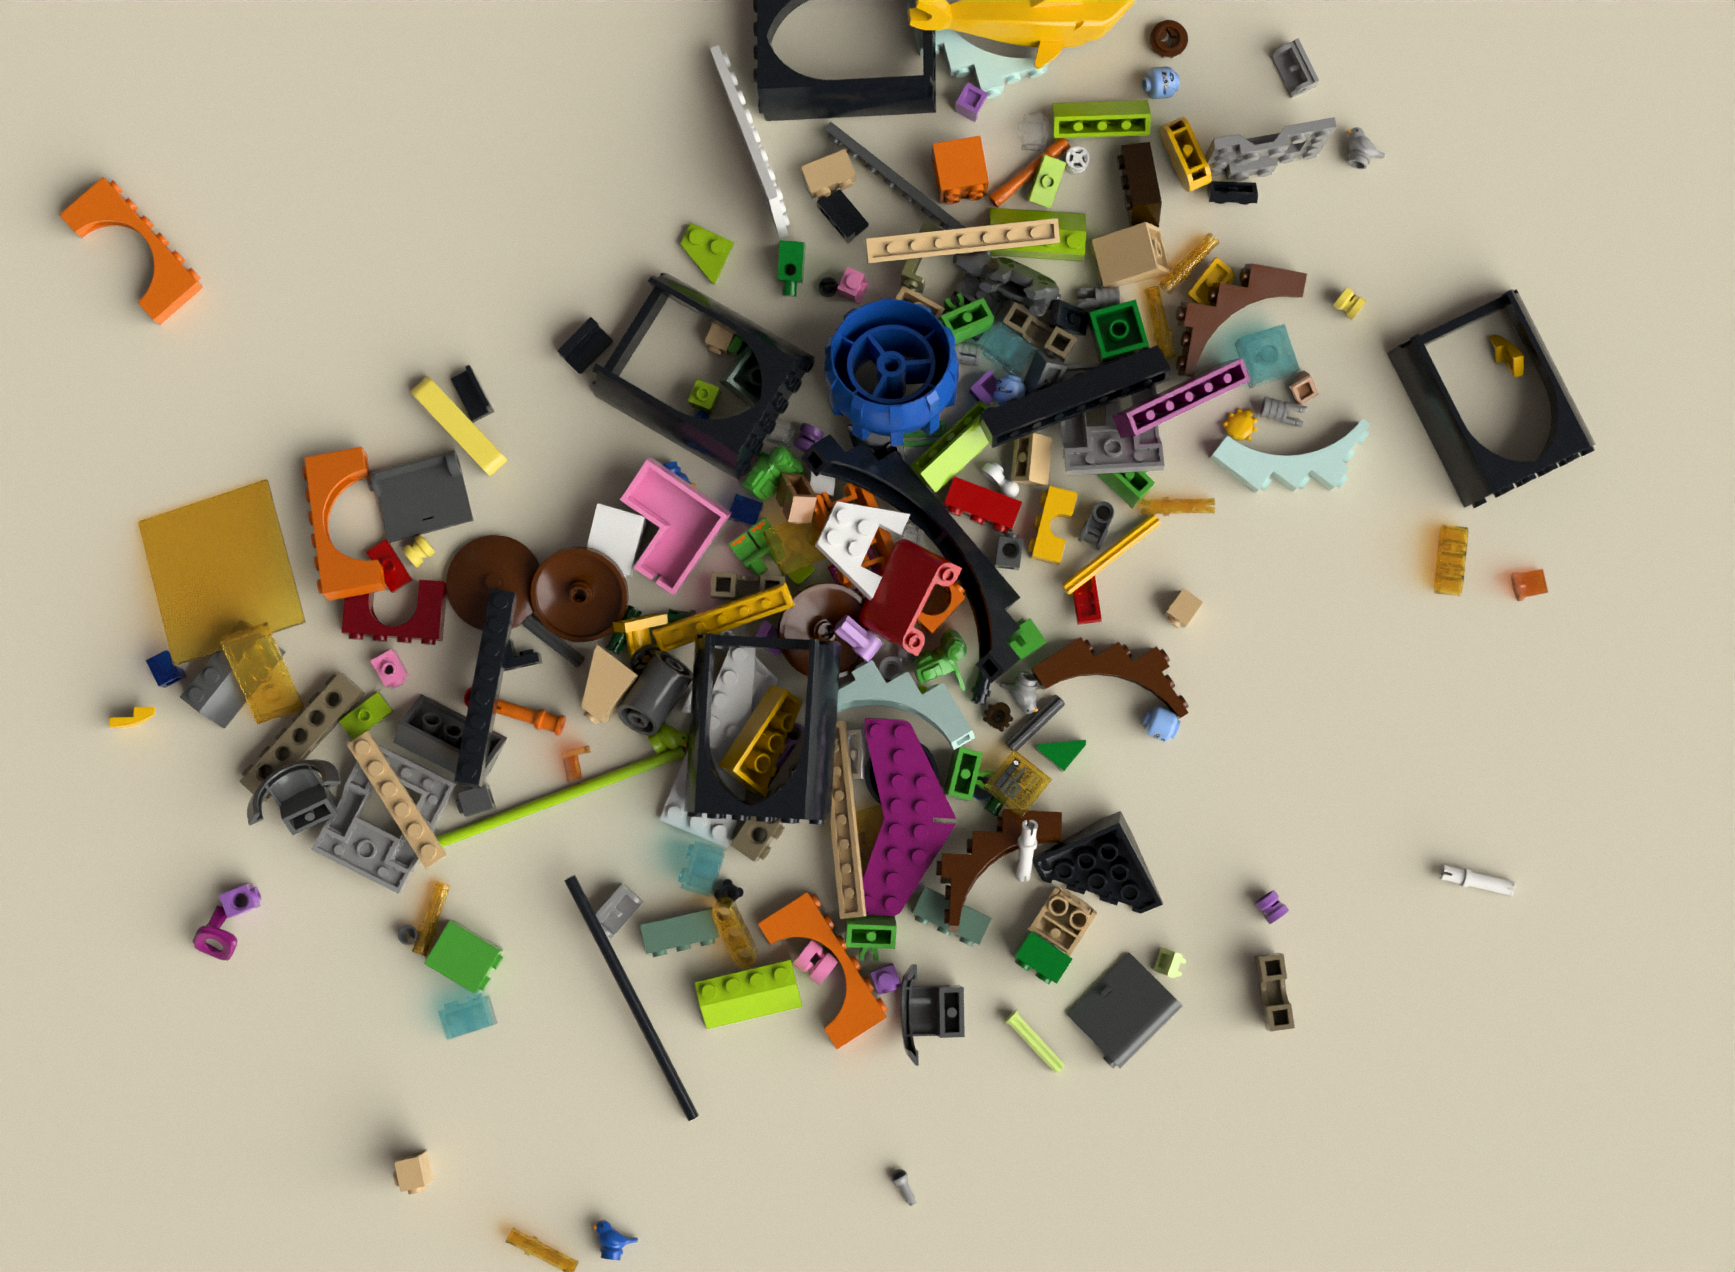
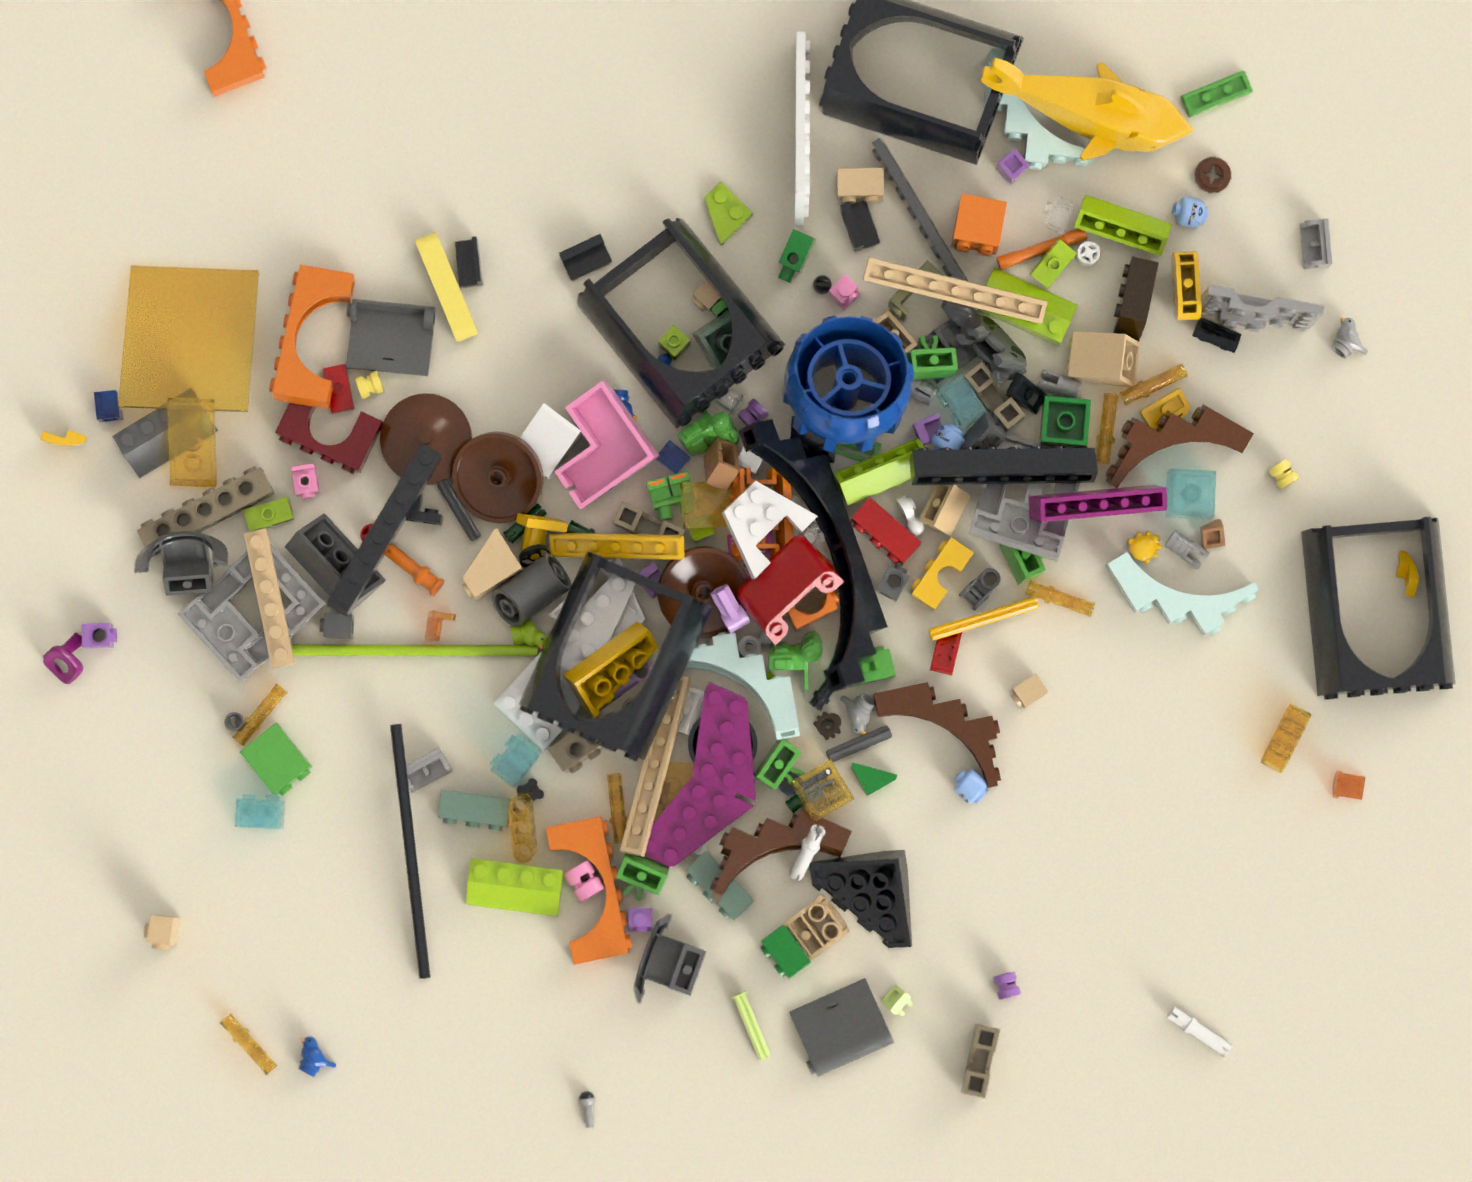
camera: 20 degrees right, 0 degrees up
none -> clear yellow pin [607,773,628,844]

